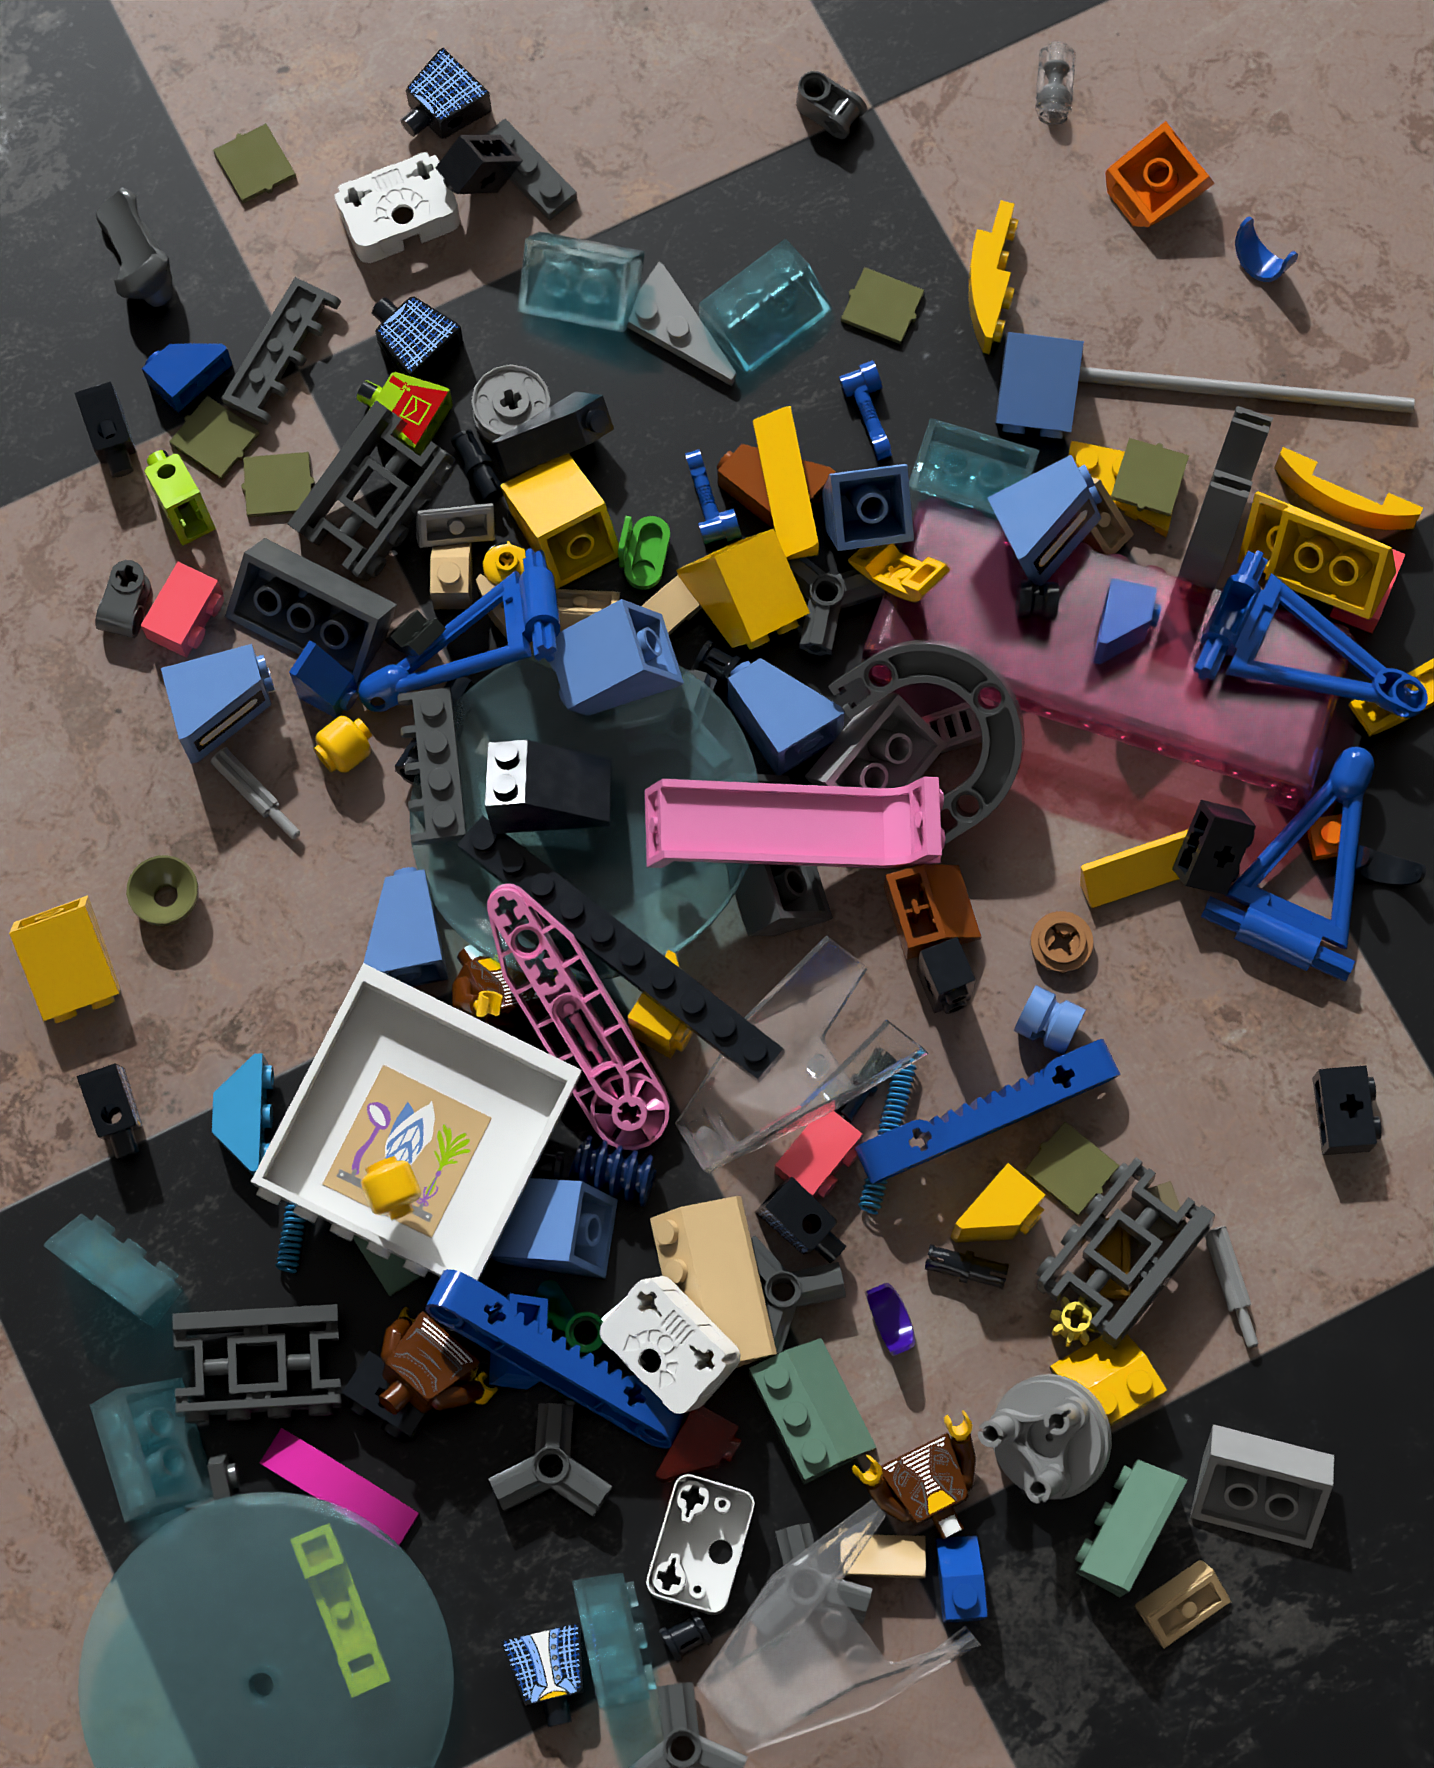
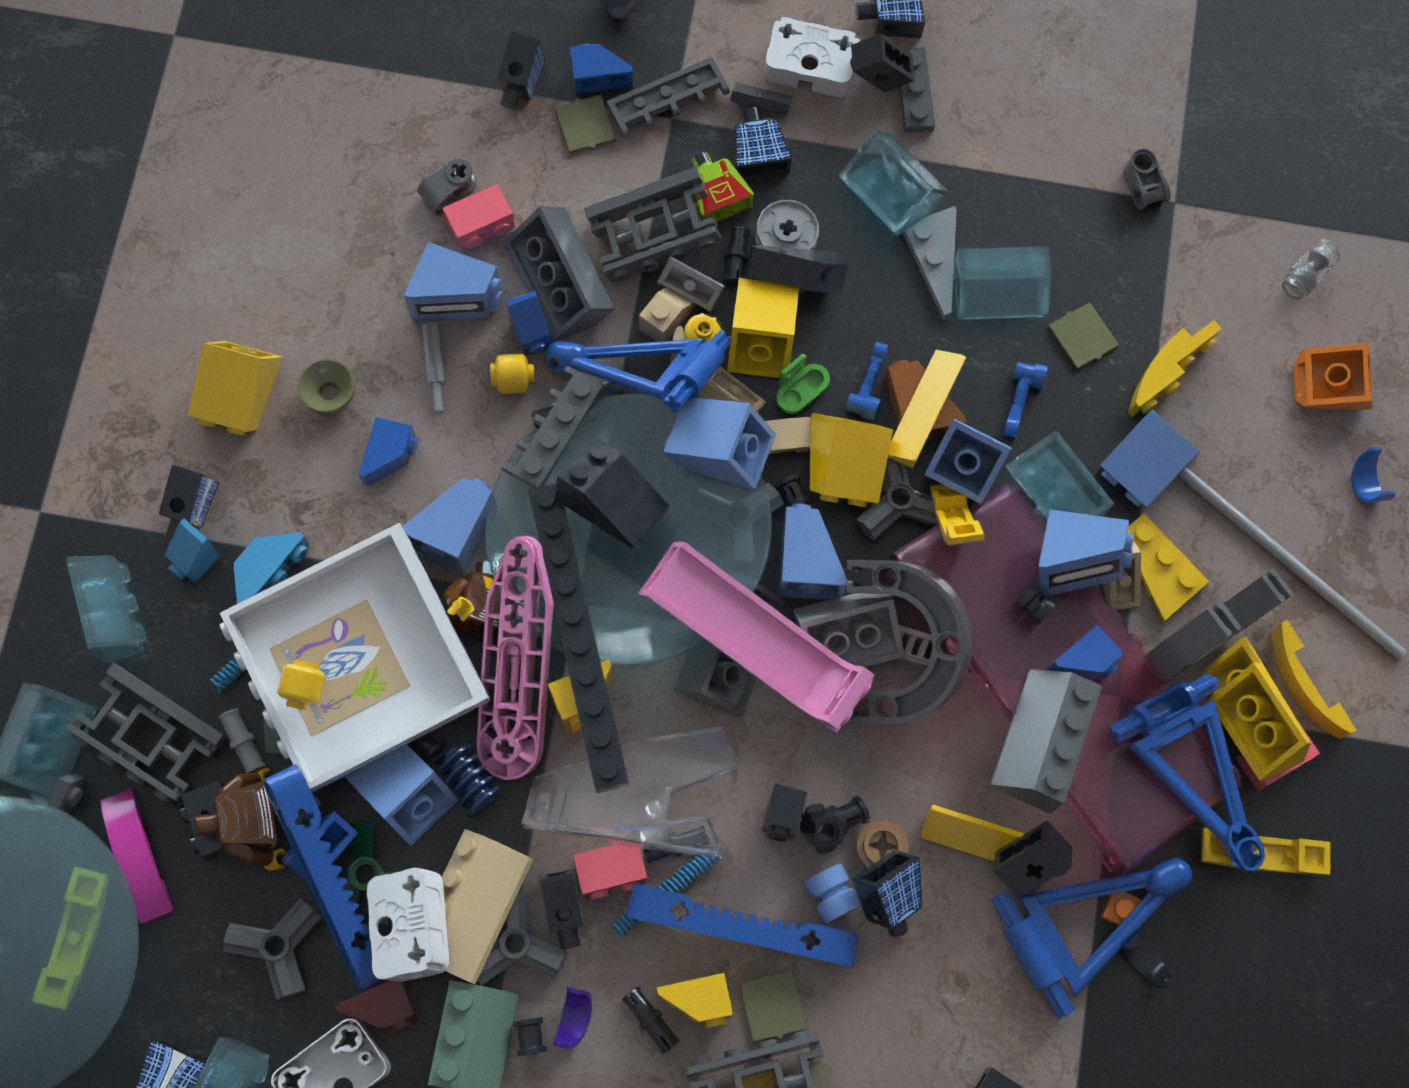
camera: 30 degrees right, 0 degrees up
lime torso [144,450,216,546] -> none
olive piece [241,452,315,518] -> none
pearl dark grey slope [384,610,446,656] -> none
dark orange slope [884,864,982,960] -> none
olive piece [1111,438,1189,517] -> none
none -> dark azure slope [165,519,221,584]
none -> light grey pin [218,708,266,774]
none -> blue slope [359,417,418,486]
none -> black bush [513,1017,547,1057]
none -> black tile [730,82,793,115]
none -> black connector [800,796,870,854]
none -> black torso [852,850,922,937]
none -> dark grey slope [989,669,1102,814]

